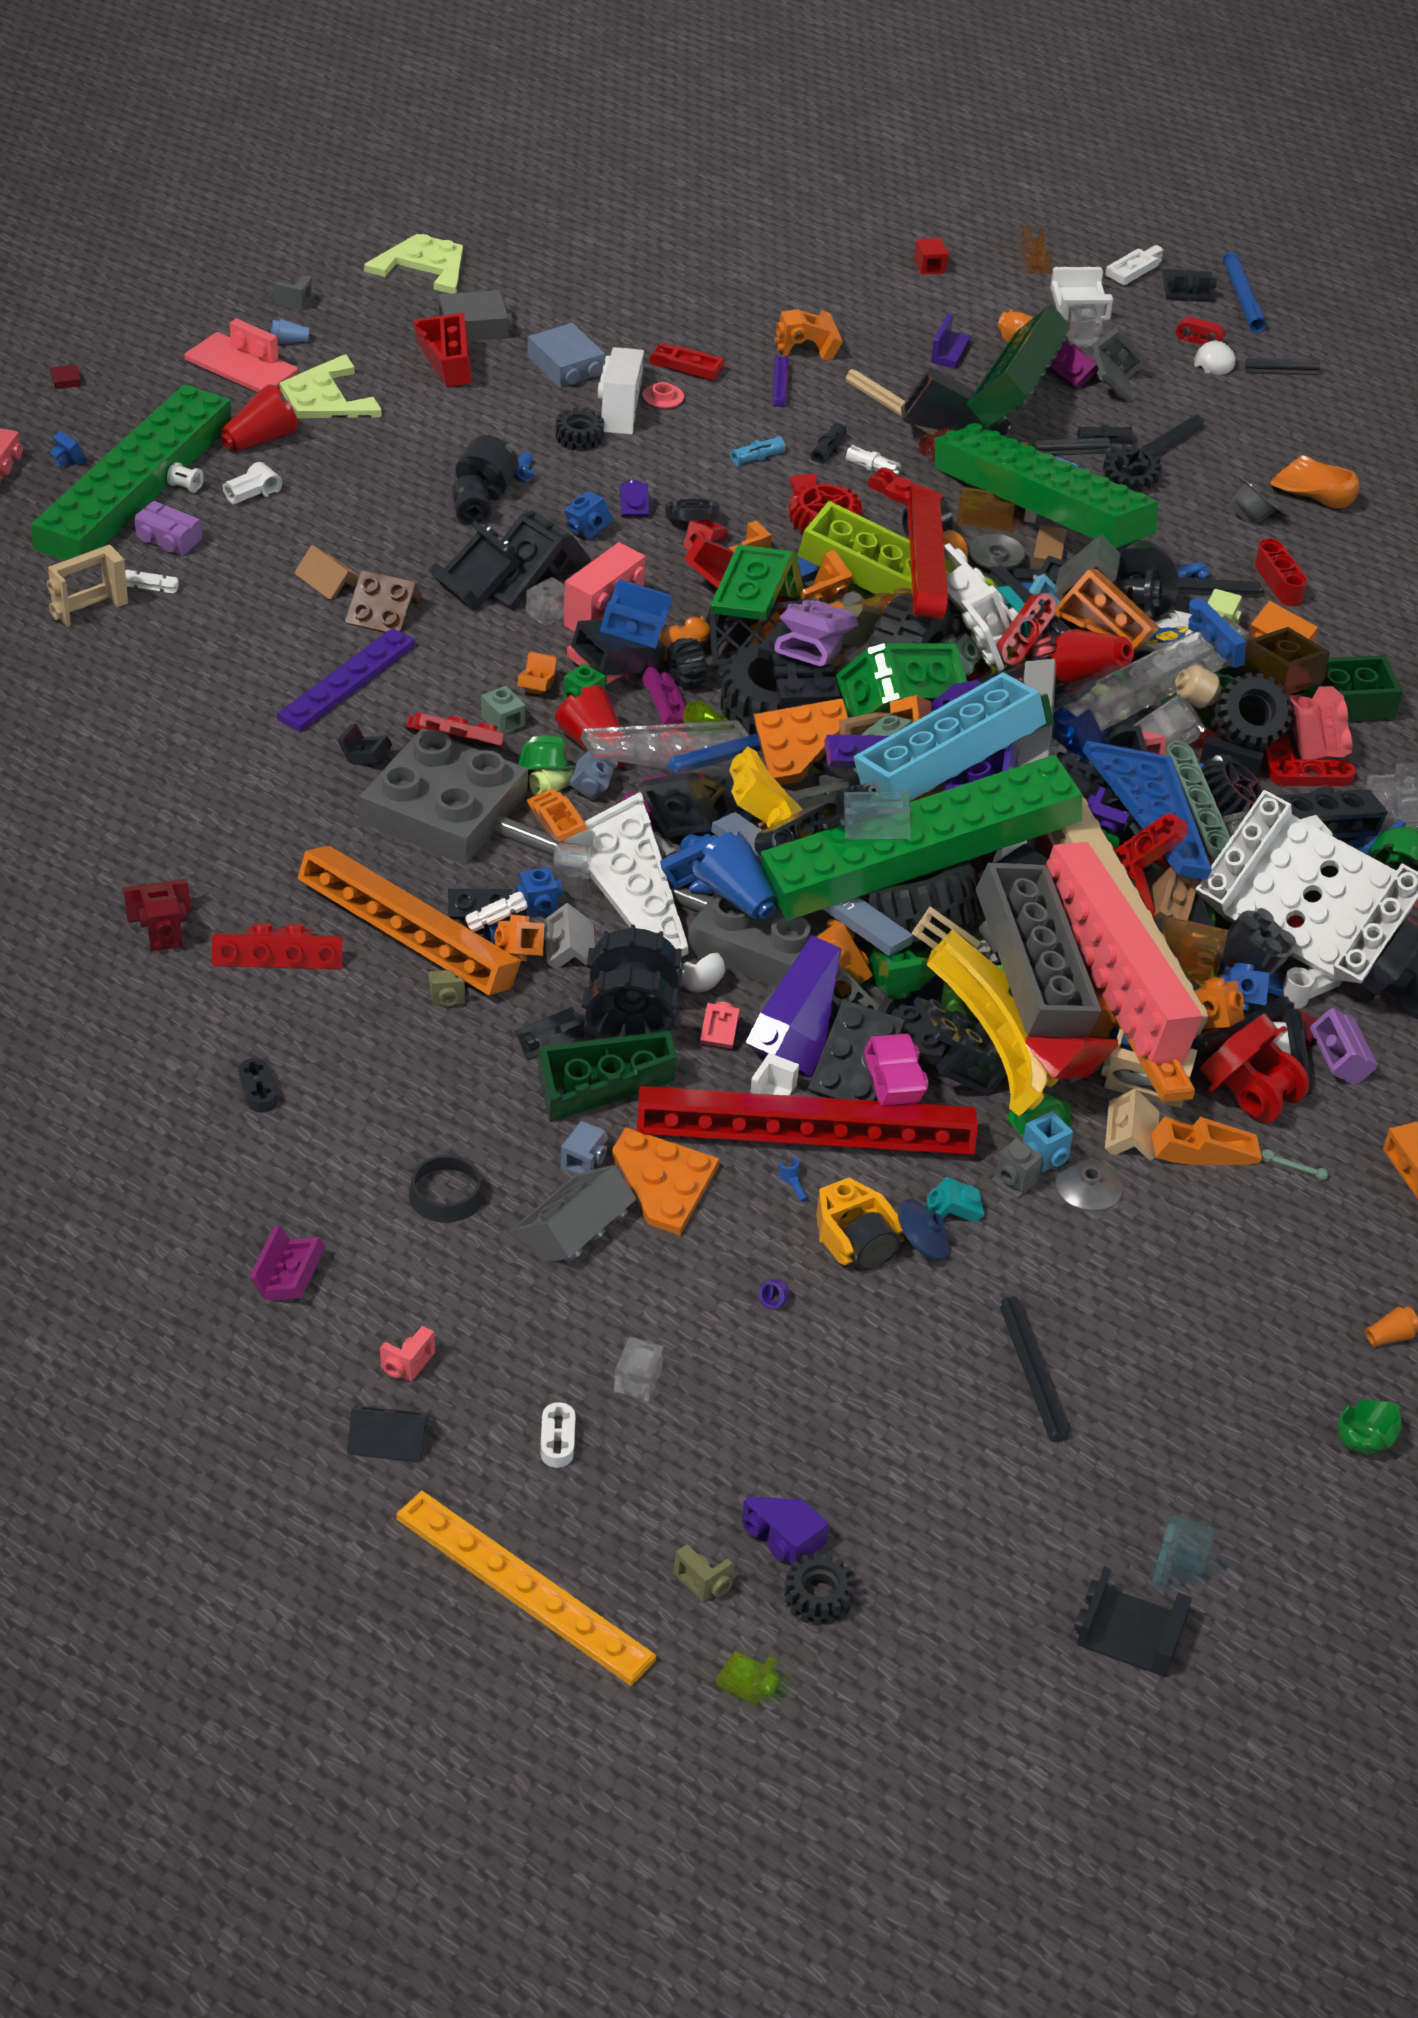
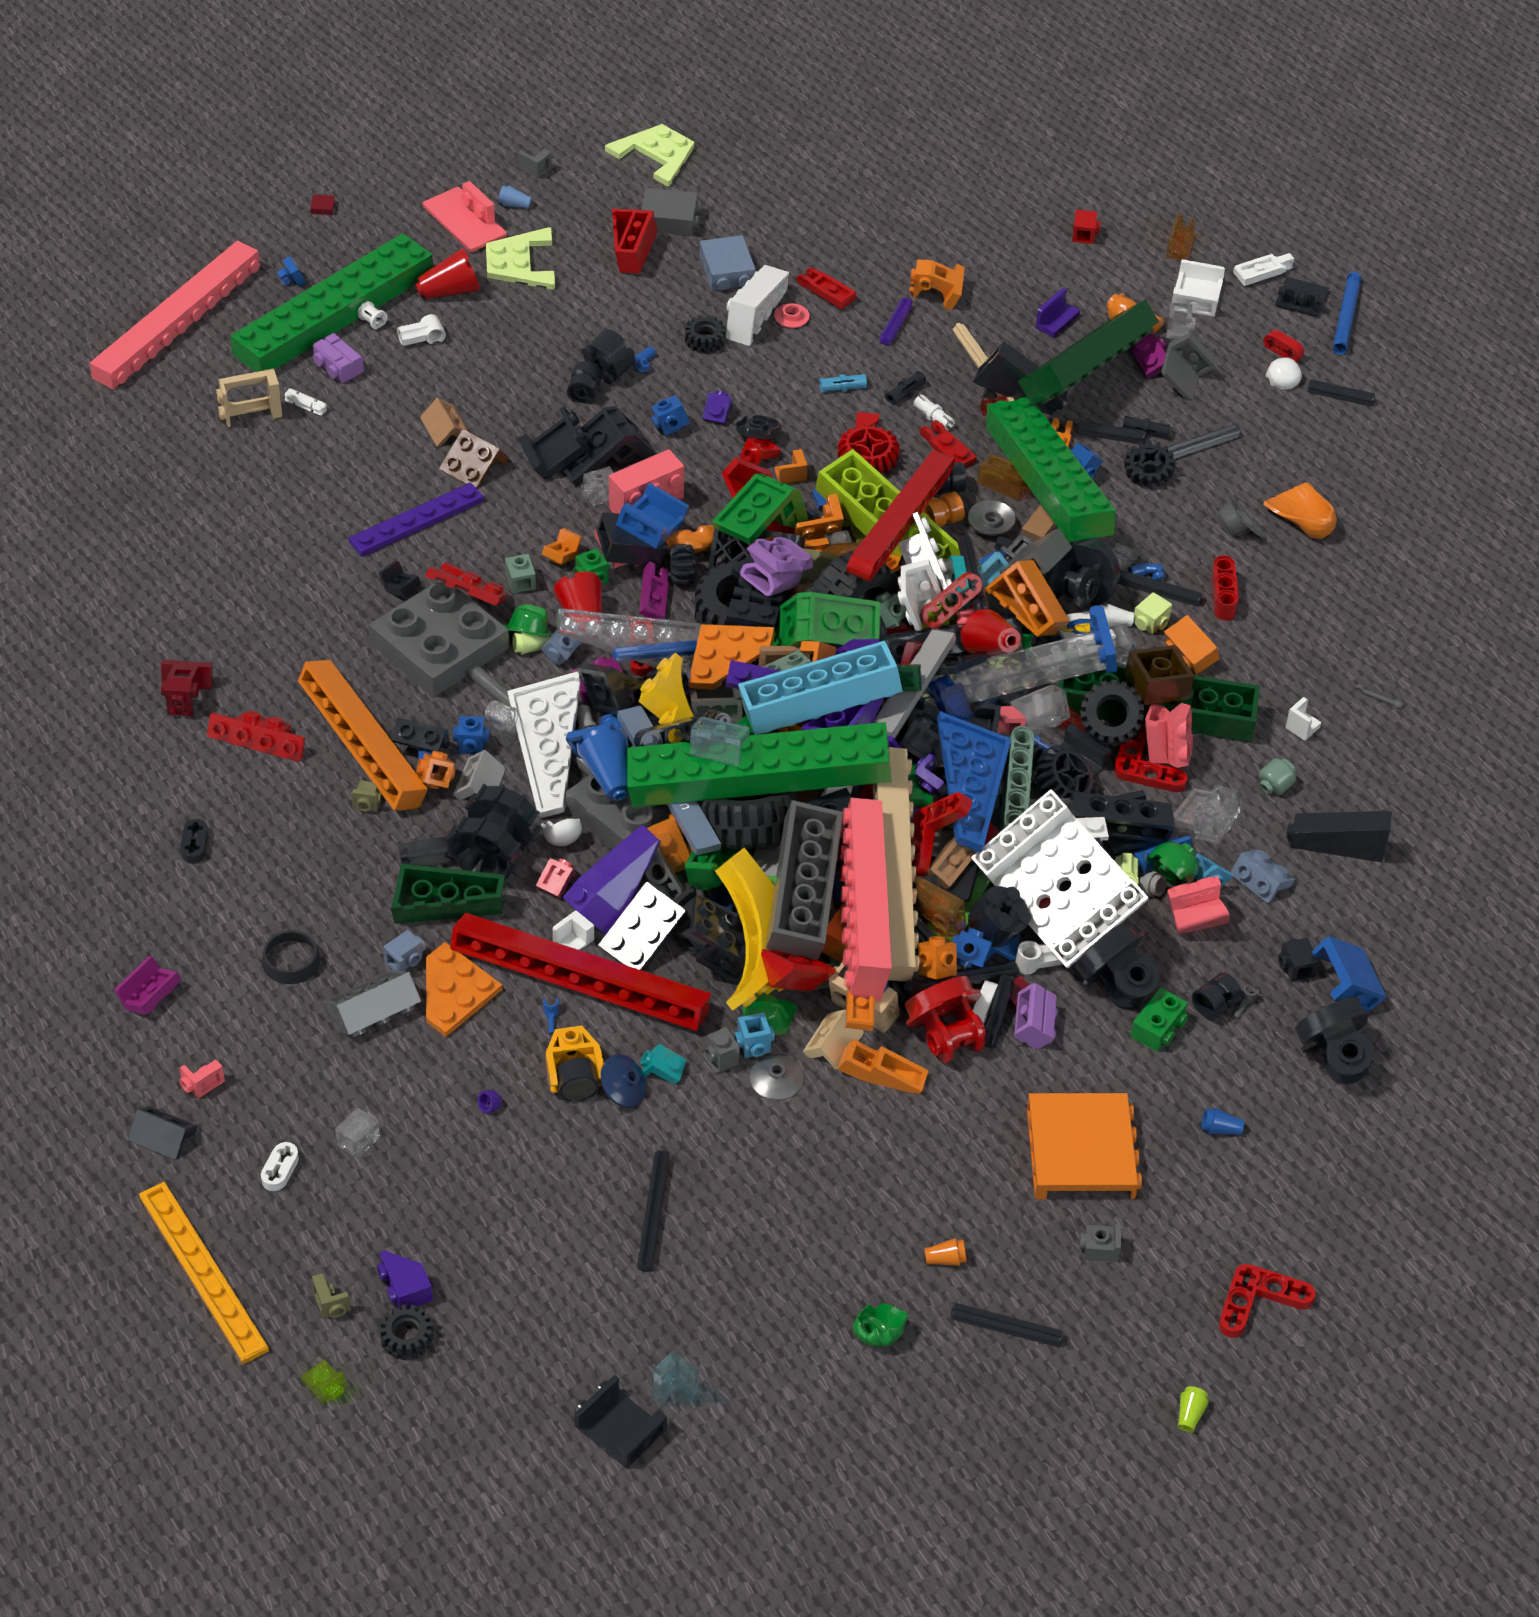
camera: 20 degrees right, 5 degrees up
white axle [466,892,528,932] -> none
orange slope [526,788,588,842] -> none
clear neon green cone [683,700,728,734] -> none
dark pink brick [864,1034,928,1106] -> none
tan tile [912,907,981,949] -> none
tan head [1175,665,1221,709] -> none
sand green hinge [1261,1149,1329,1181] -> none

